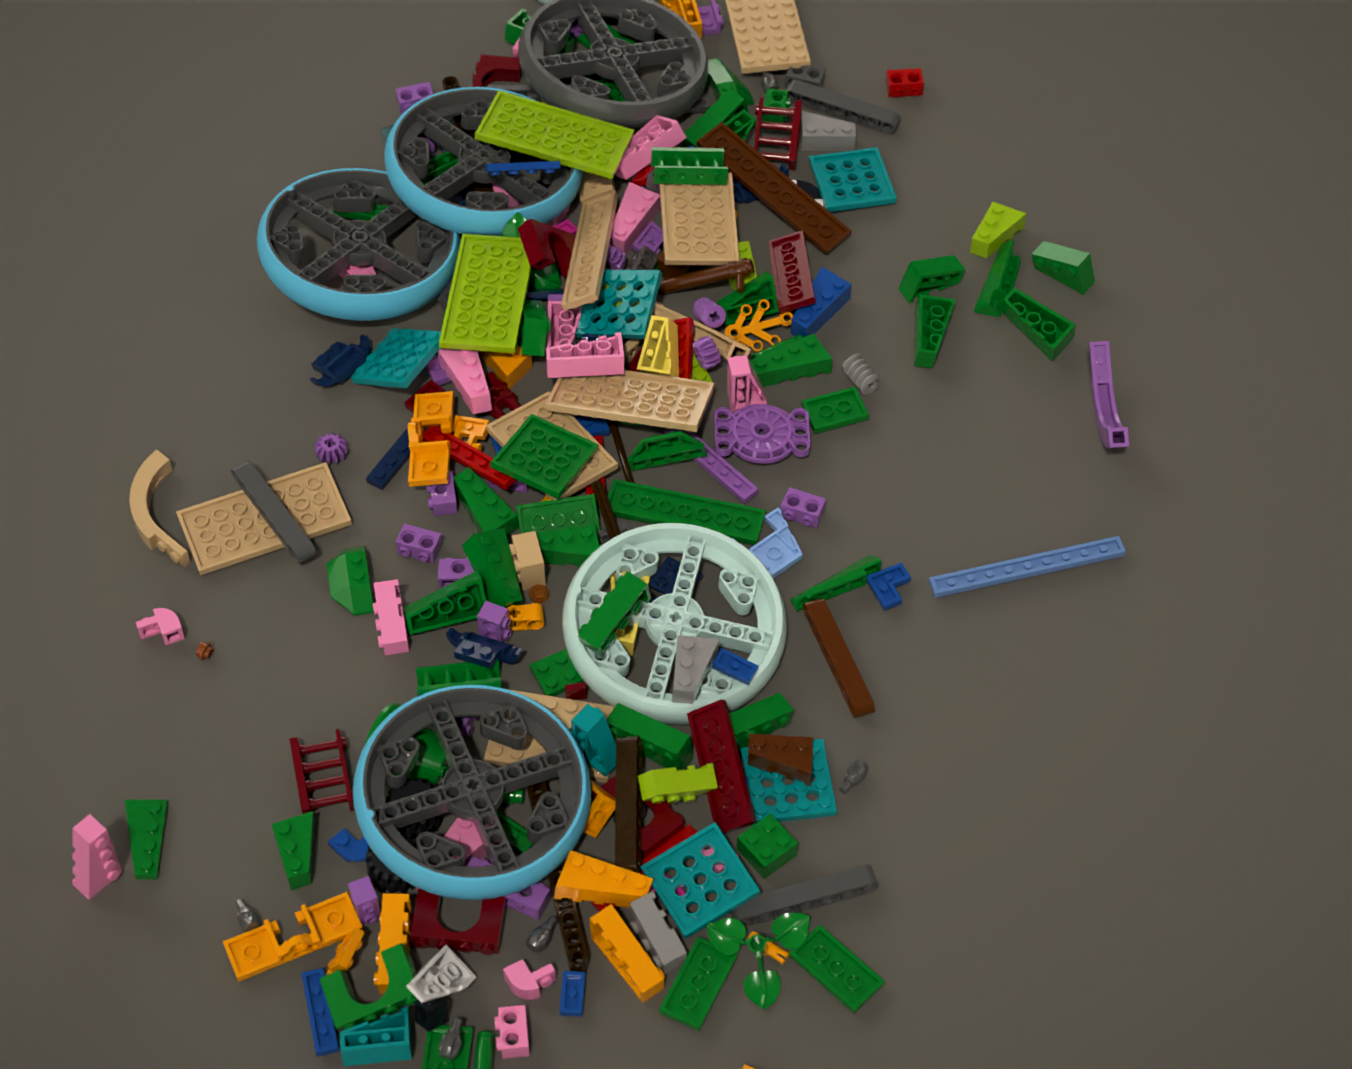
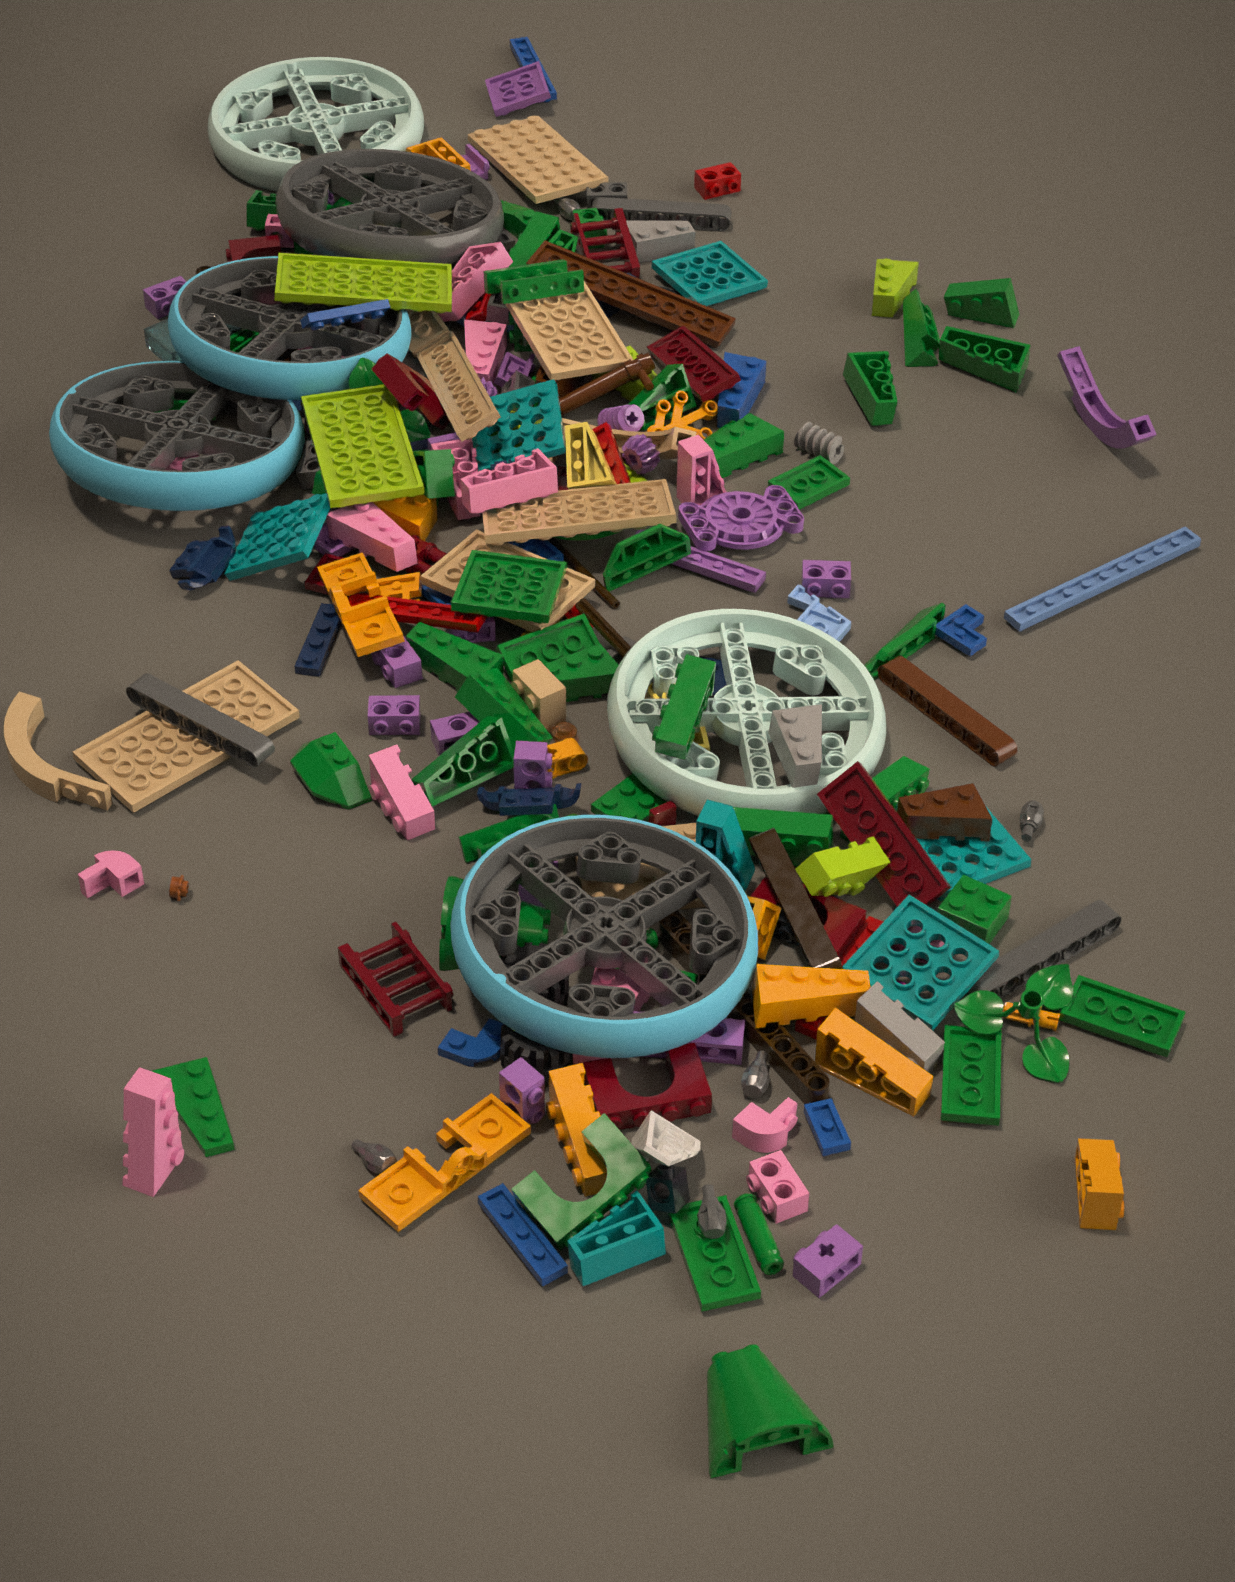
camera: 20 degrees left, 10 degrees down
green wedge [271,811,316,890] -> none
medium lavender gear [315,432,348,465] -> none
light orange plate [326,927,365,975] -> none
green plate [608,479,766,545] -> none
blue plate [712,648,759,686] -> none
green wedge [898,255,966,303] -> none

